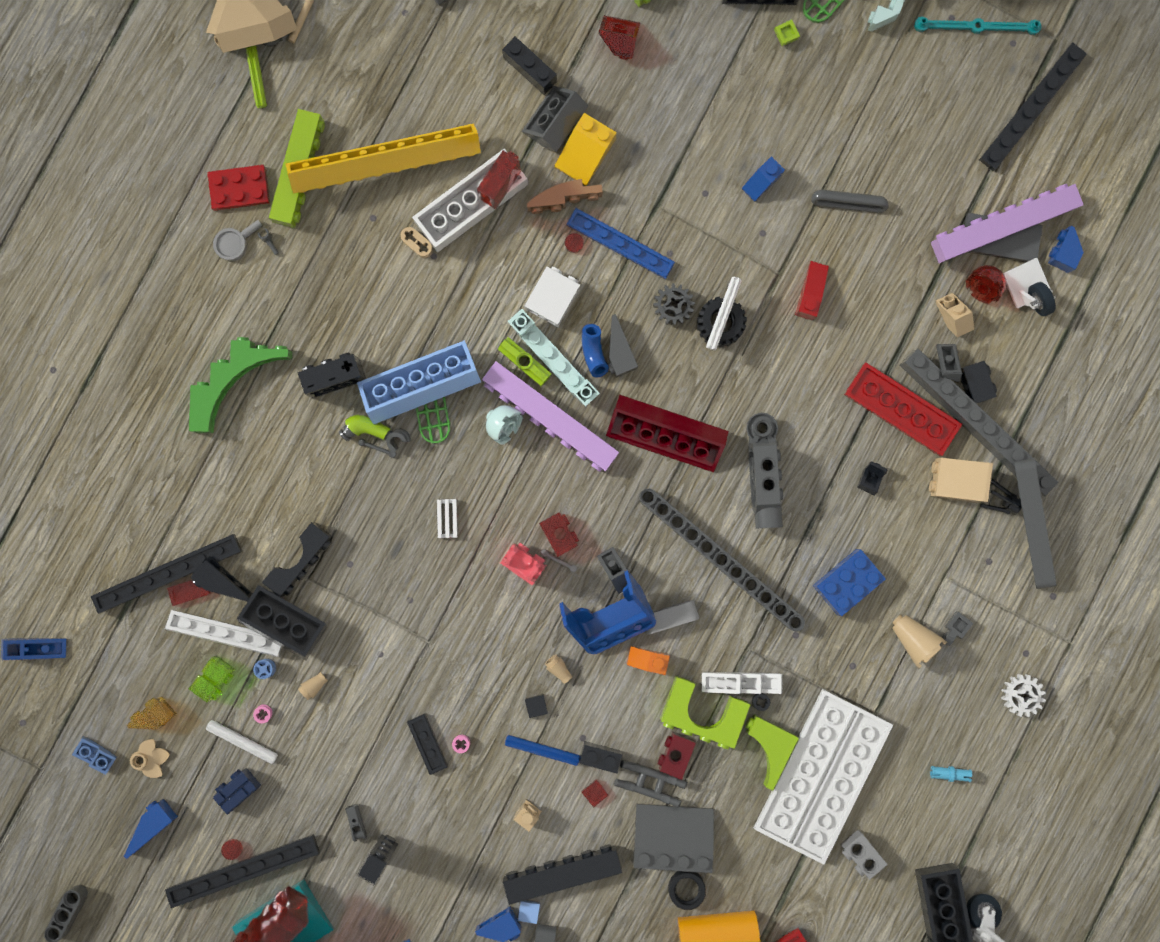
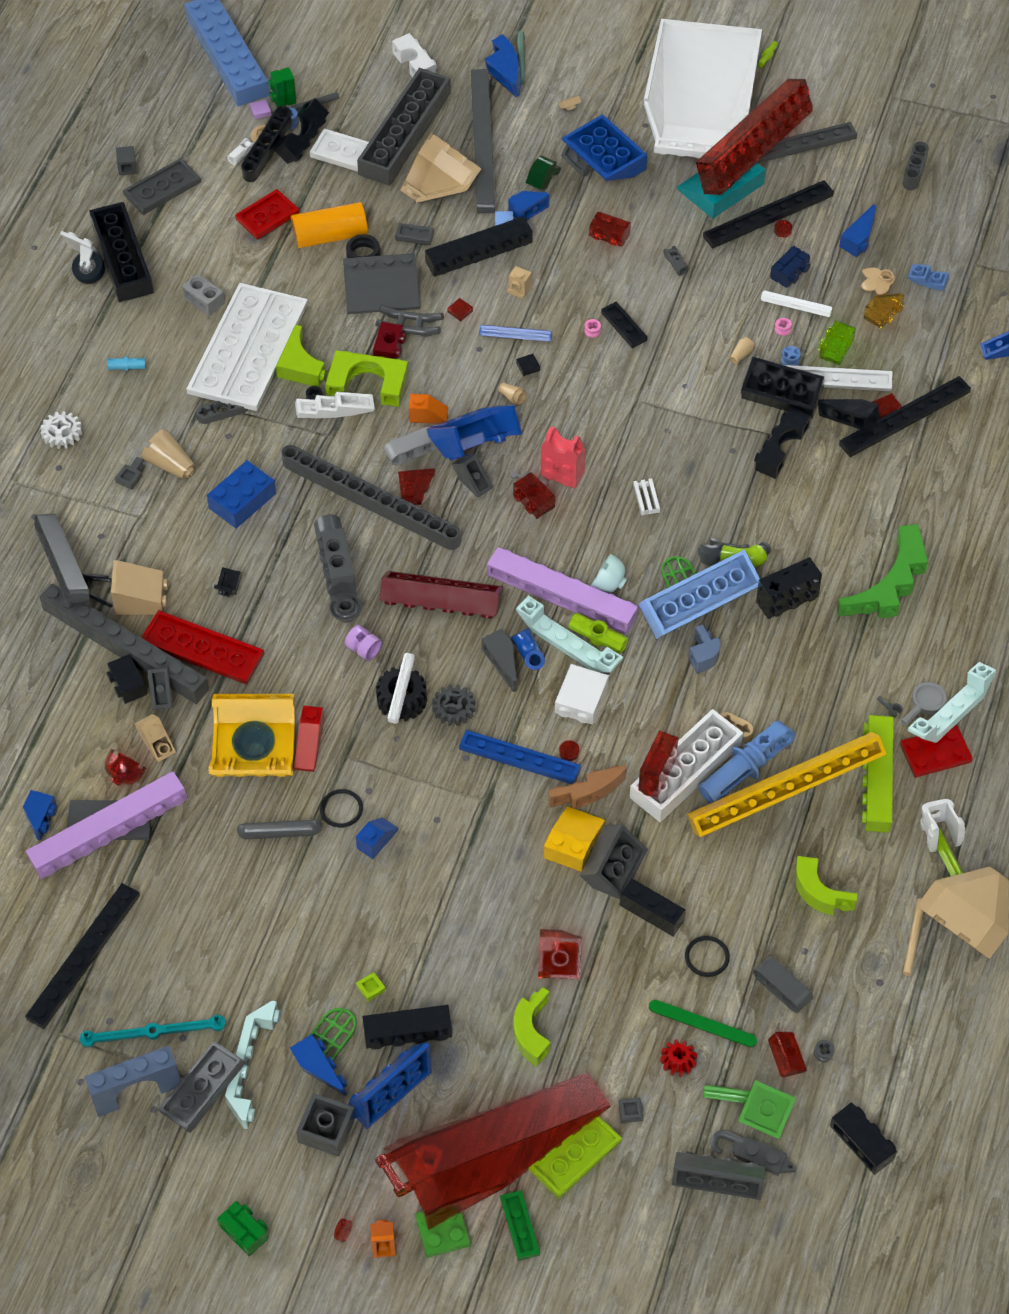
camera: 175 degrees right, 30 degrees down
black brick [357,835,398,886] -> none
black brick [579,741,622,774] -> none
white plate [1002,258,1056,317] -> none
none -> dark grey beam [196,401,249,424]
none -> yellow panel [209,694,295,777]
none -> black tyre [320,789,363,828]
none -> lavender wheel [344,625,382,661]
none -> dark grey plate [395,223,434,245]
none -> clear red wing [398,468,435,505]
none -> clear red brick [589,211,631,247]
none -> black tyre [685,936,730,977]
none -> sand blue brick [689,625,720,674]
none -> medium blue piece [698,721,795,803]
none -> lime arch [795,856,858,915]
none -> light aqua slope [908,662,996,743]
none -> white piece [920,799,965,852]

